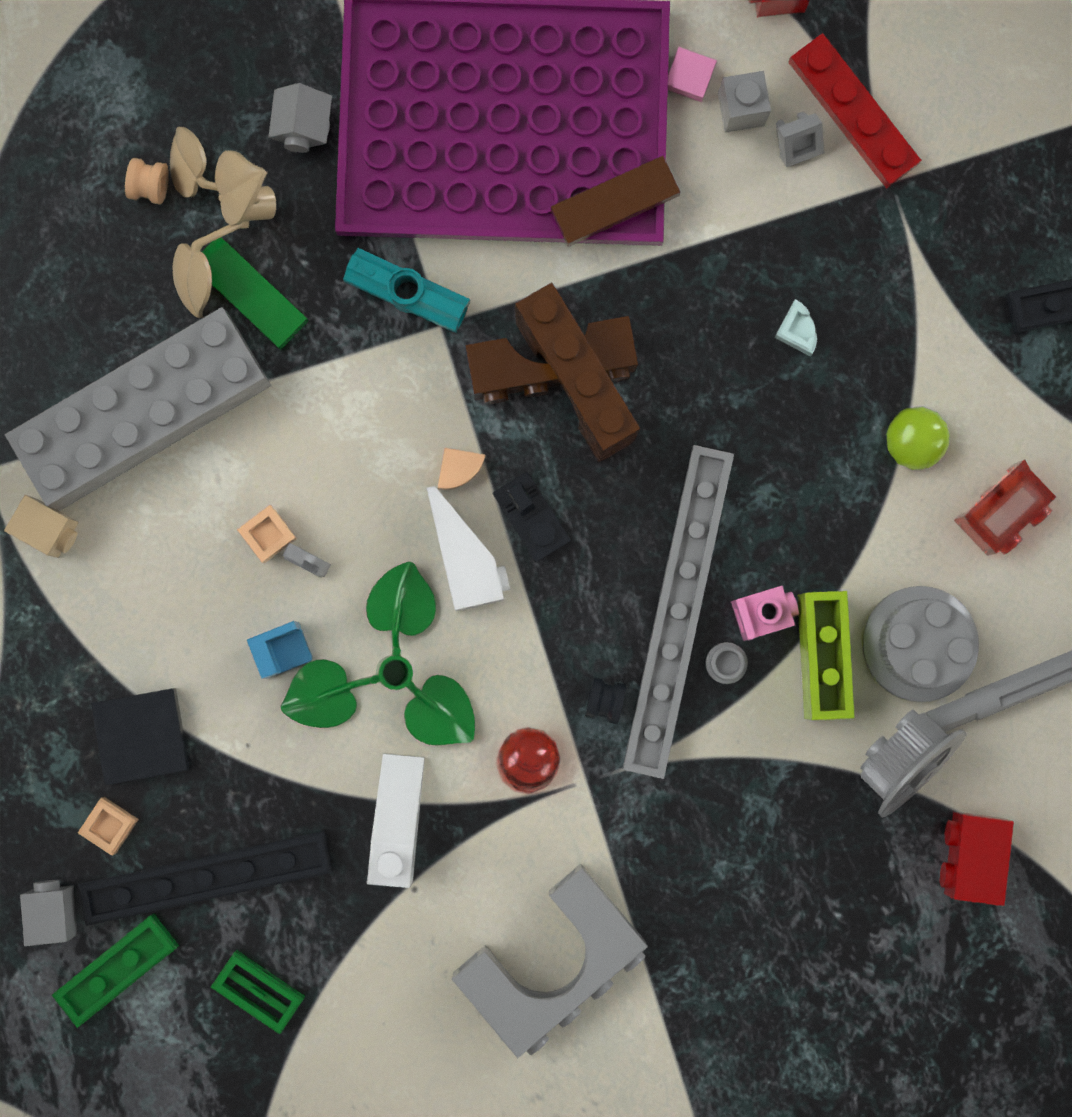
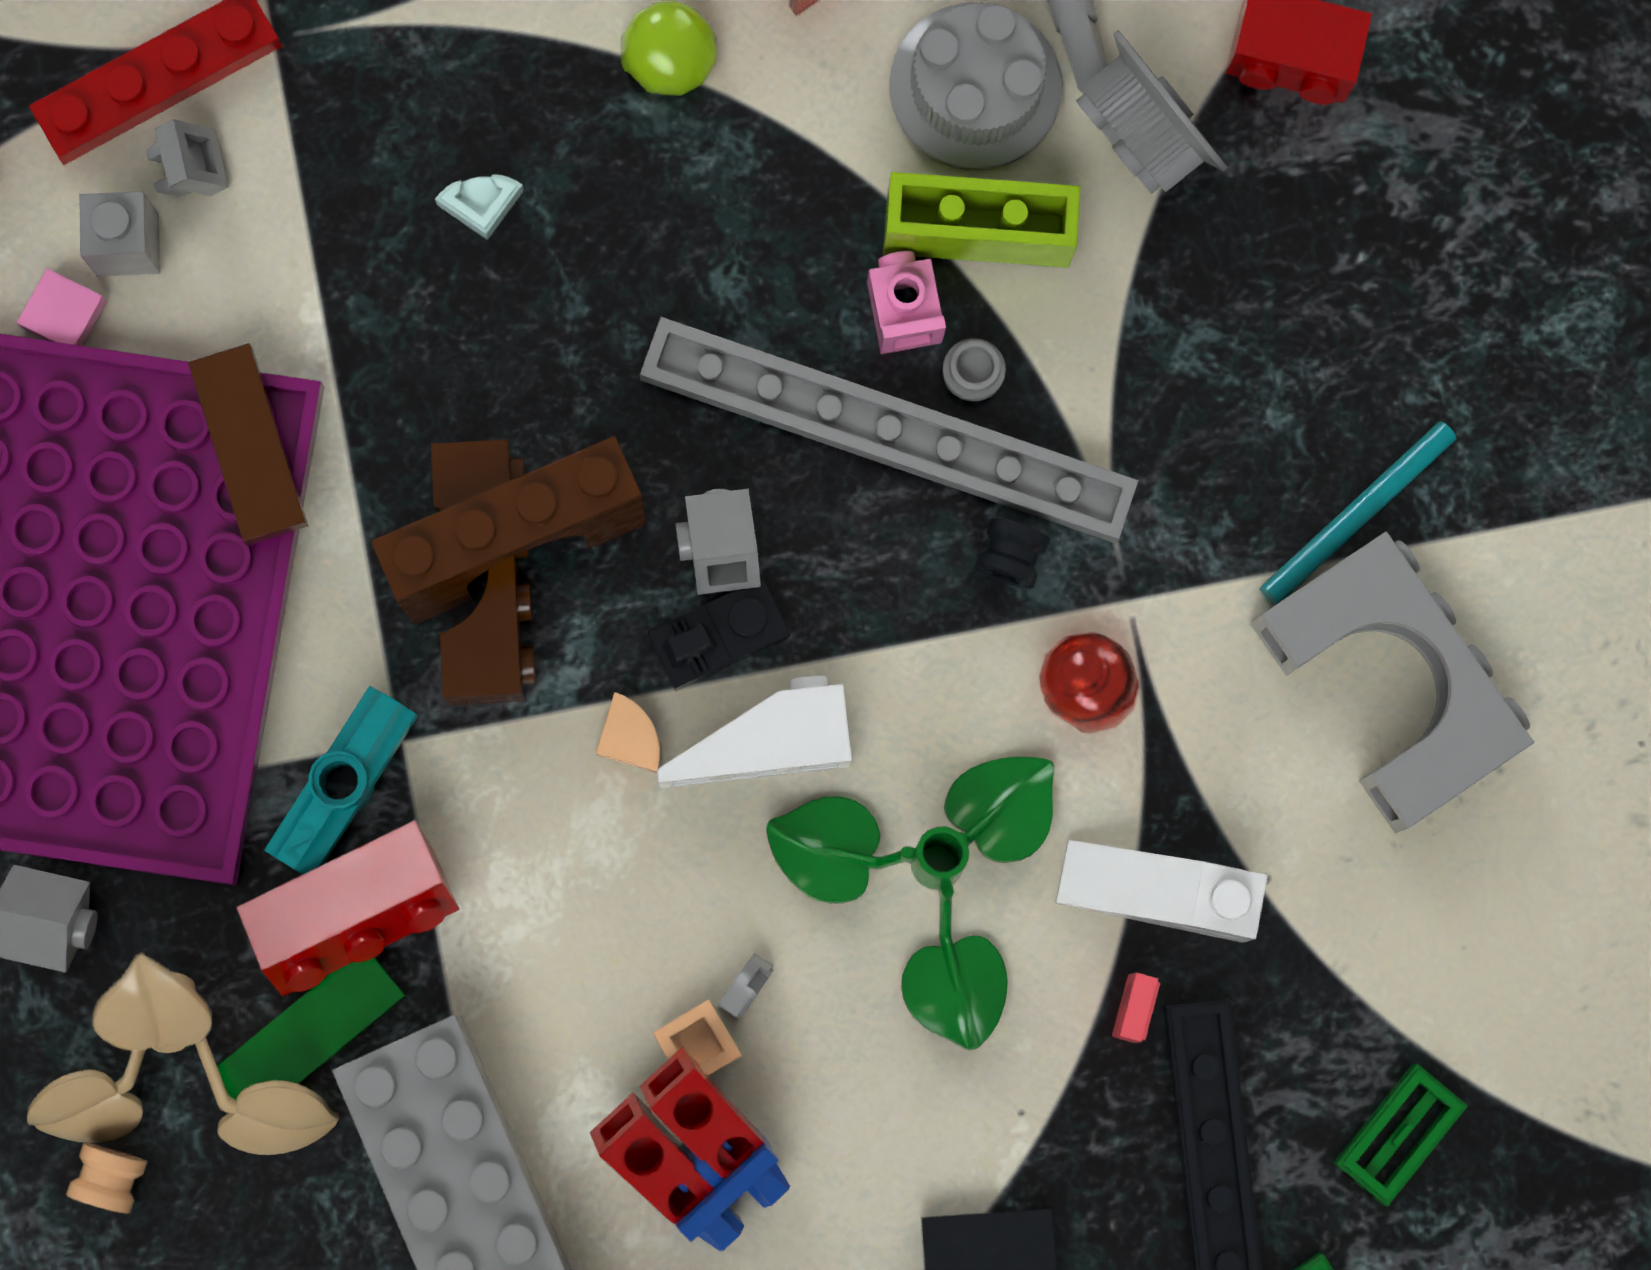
camera: 90 degrees left, 5 degrees down
dark azure panel [247,621,313,679] -> none
none -> brick [236,820,460,997]
none -> red hips [589,1046,790,1251]
none -> light grey brick [675,488,761,595]
none -> coral tile [1112,972,1160,1043]
none -> teal bar [1259,421,1457,605]

